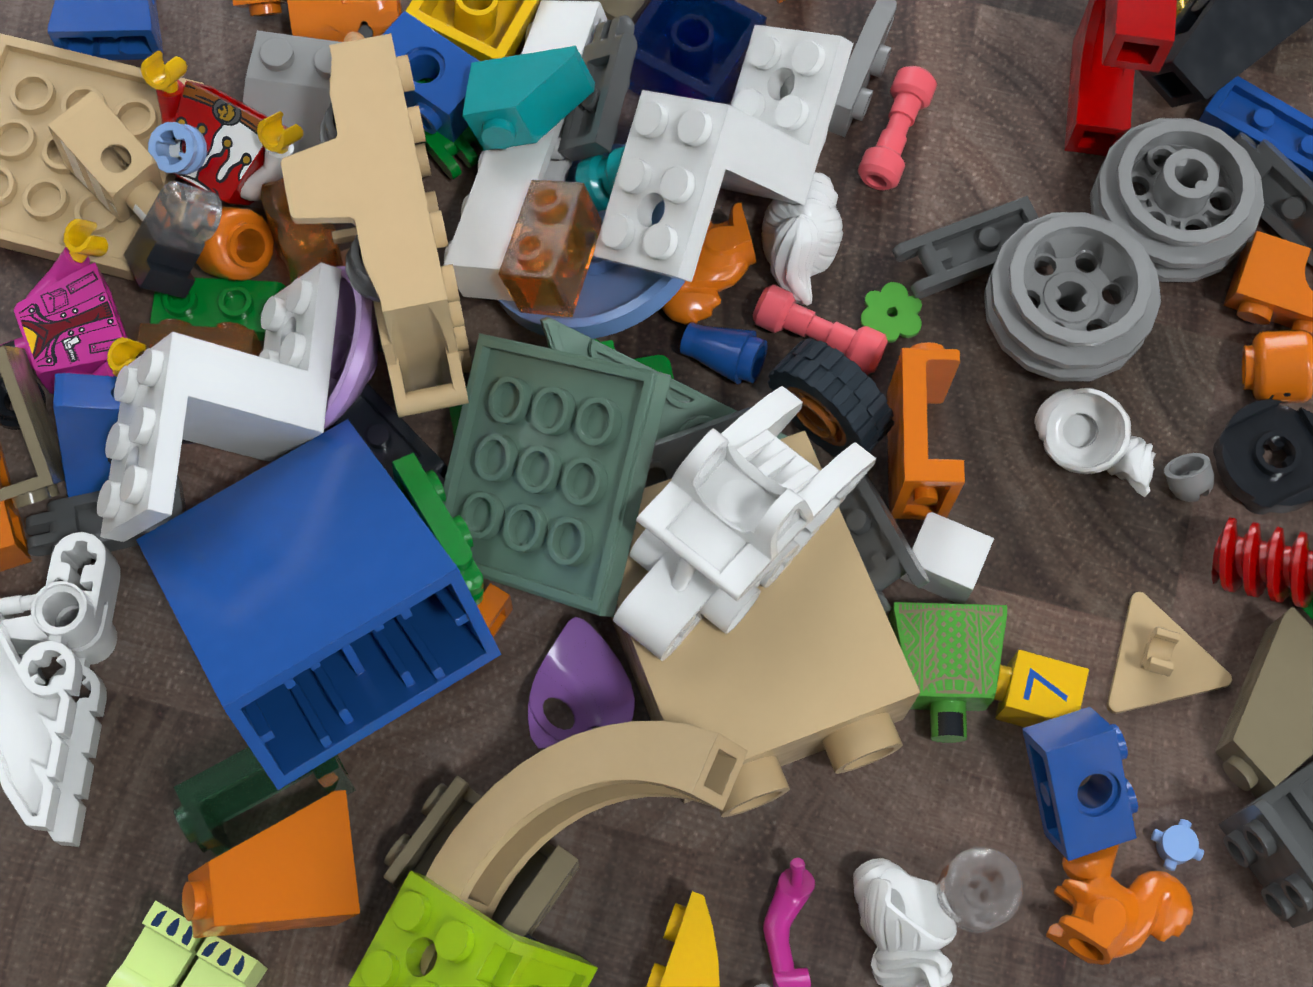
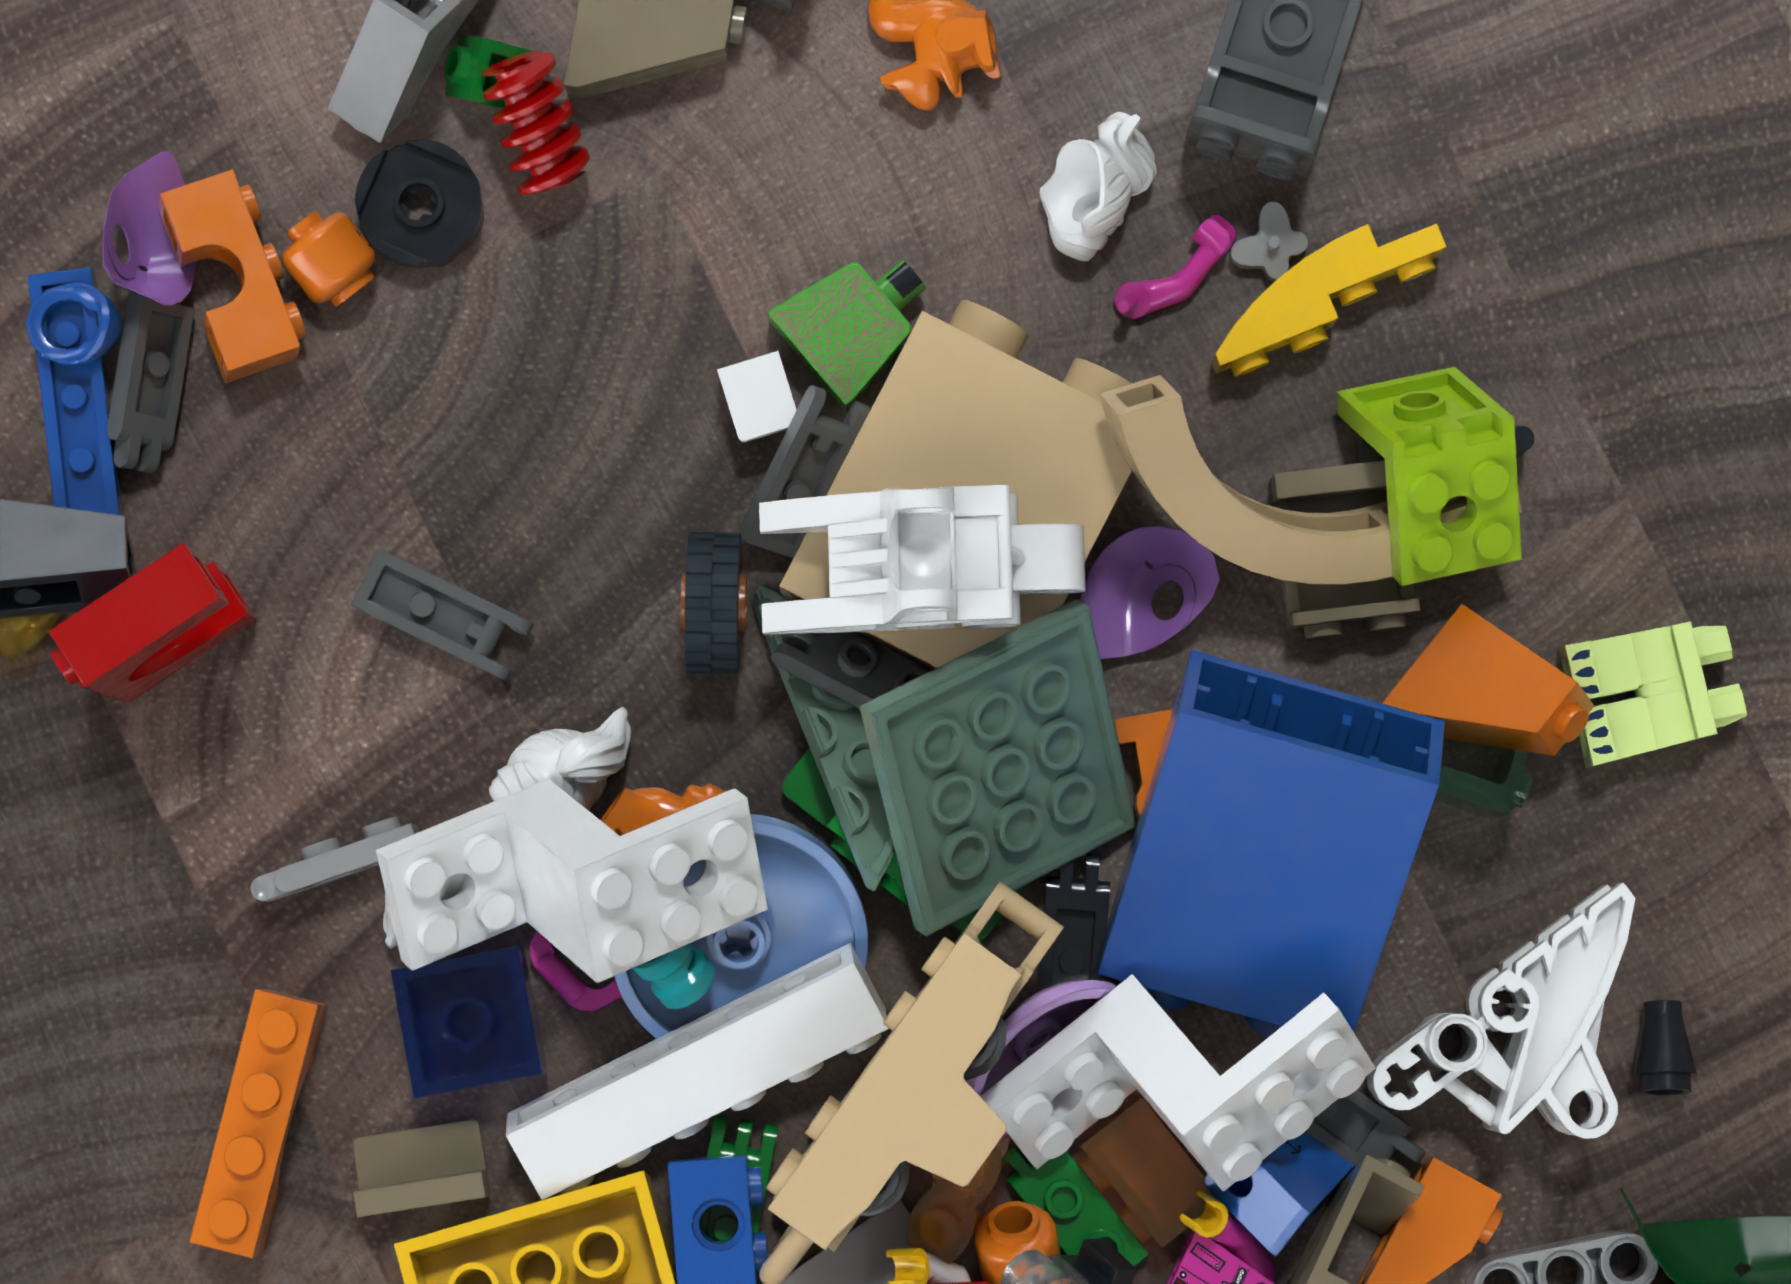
camera: 130 degrees left, 15 degrees up
green hinge [392,452,484,605] -> none
teal slope [462,46,595,151] -> none
clear orange brick [498,180,603,317] -> none
dark grey hinge [558,15,637,161] -> none
blue cone [680,322,768,384] -> none
coral piece [753,284,888,375] -> none
coral piece [858,66,937,190] -> none
bright green plant [860,282,922,343] -> none
orange panel [887,342,965,520] -> none
clear head [937,847,1023,933] -> none
light grey wheel [984,212,1161,381] -> none
yellow brick [994,649,1089,727] -> none
blue brick [1022,707,1138,861] -> none
white hair [1034,388,1156,497] -> none
light grey wheel [1090,118,1264,282] -> none
tan piece [1107,592,1232,714] -> none
light blue piece [1151,819,1204,871] -> none
light grey hinge [1164,453,1214,503] -> none

